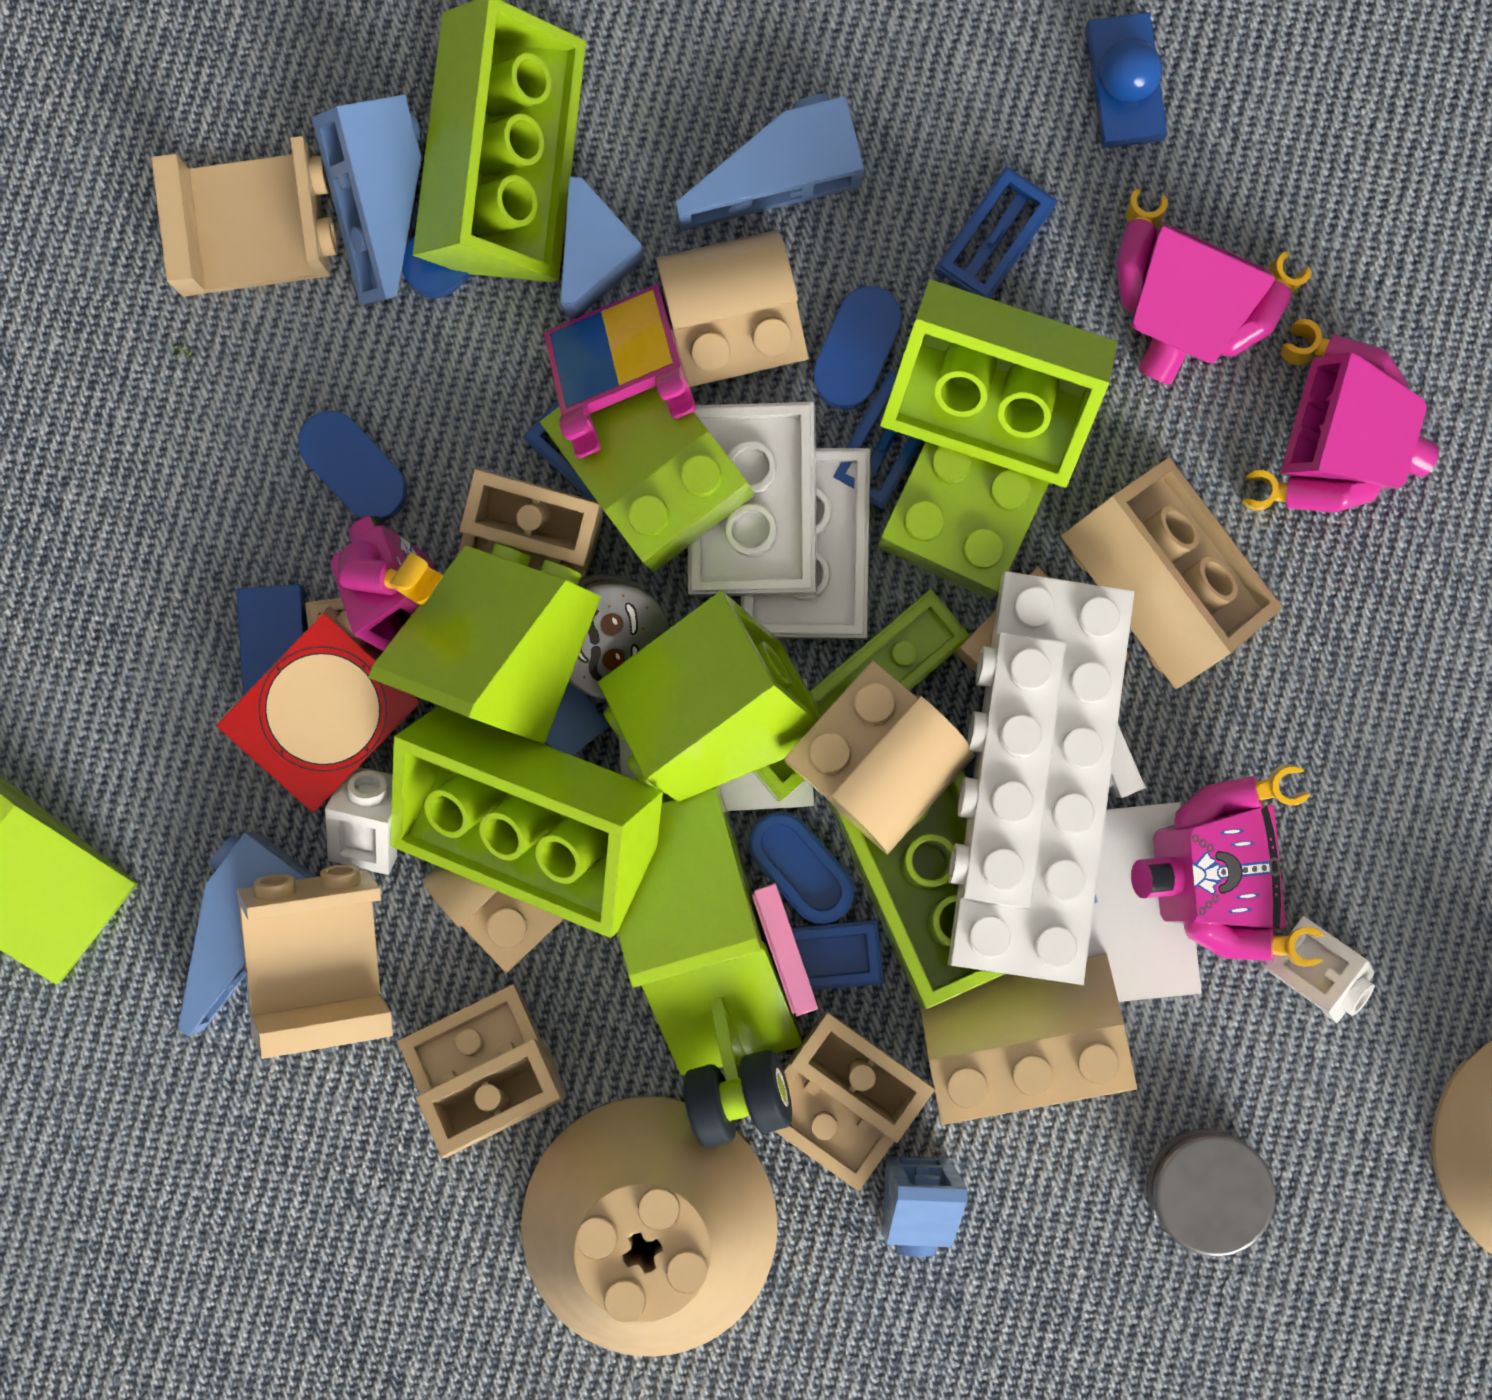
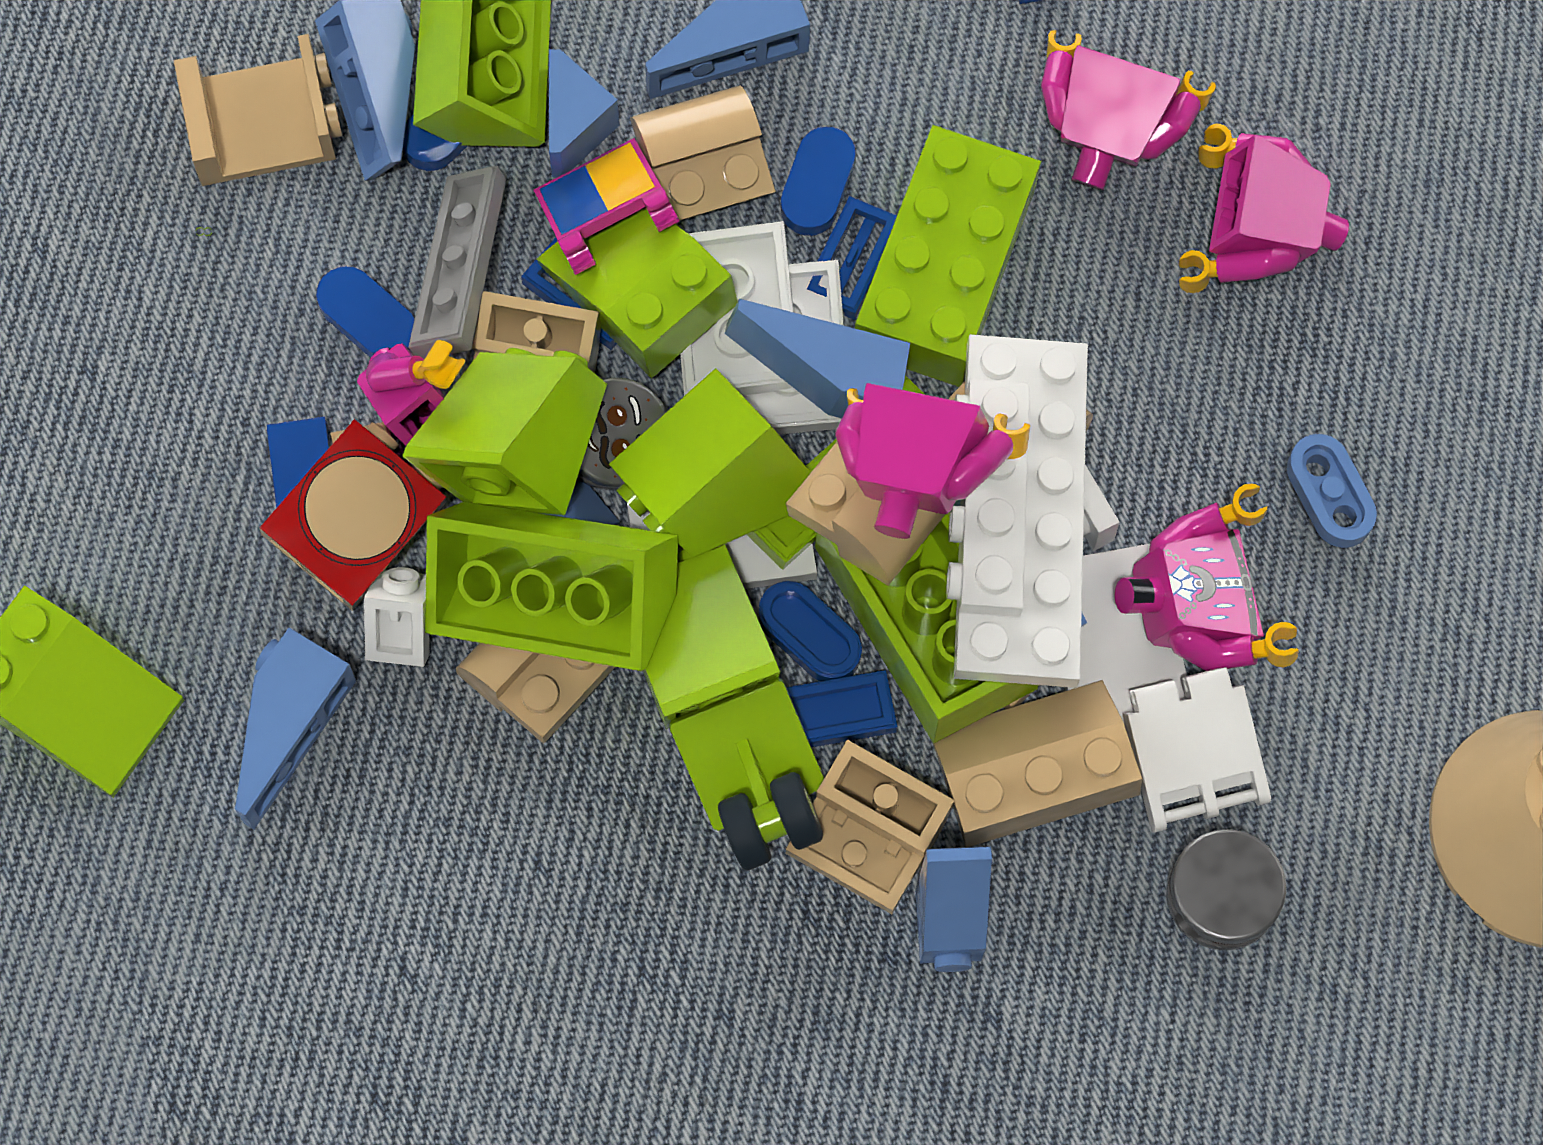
camera: 10 degrees left, 15 degrees down
tan panel [237,865,393,1059] -> none
tan brick [397,984,565,1158] -> none
tan cone [521,1096,777,1357] -> none
bright pink tile [752,882,818,1016] -> none
lime slope [880,279,1118,488] -> none
blue tile [934,166,1058,299] -> none
tan slope [1061,457,1283,690] -> none
white bracket [1265,916,1375,1023] -> none
none -> light grey tile [409,166,506,359]
none -> medium blue slope [725,298,910,418]
none -> dark pink torso [835,383,1030,539]
none -> white plate [1123,667,1271,833]
none -> medium blue plate [1287,434,1377,548]

